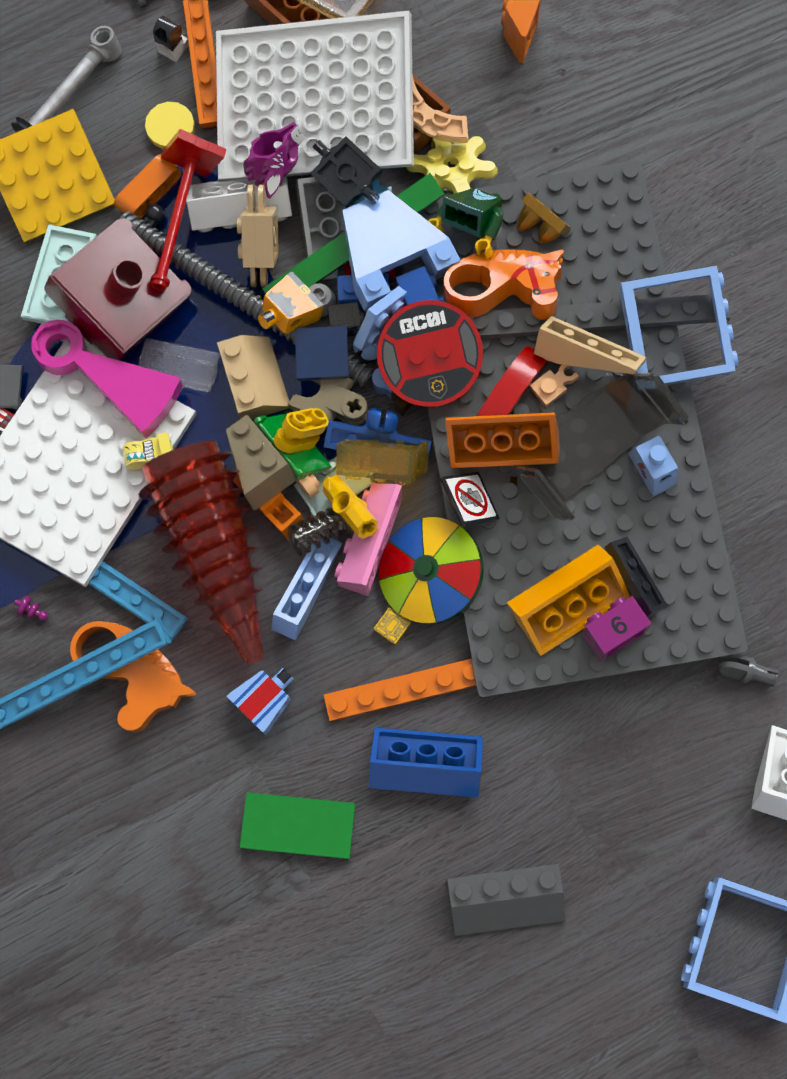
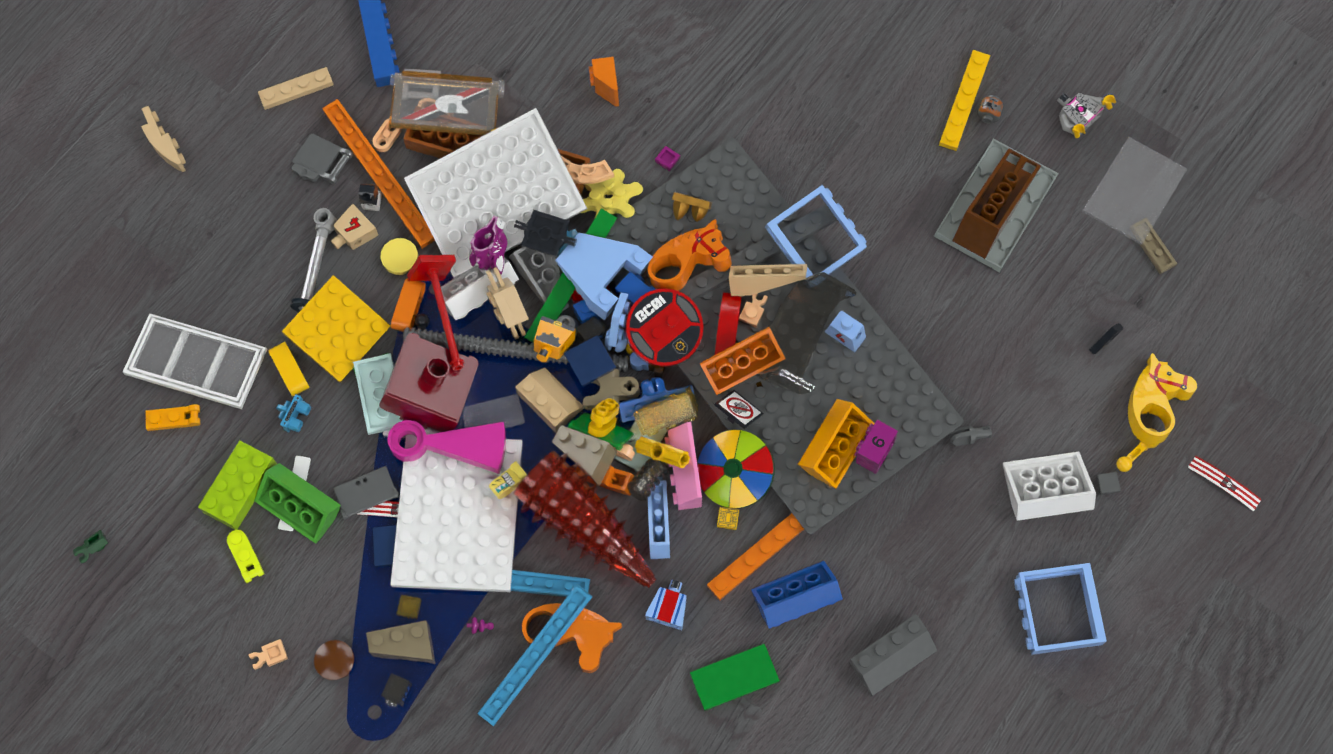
camera: 30 degrees left, 5 degrees down
dark green torso [428,188,504,259] -> none
black plate [604,537,668,617] -> none
none -> tan torso [331,204,378,250]
none -> magenta tile [655,146,680,172]

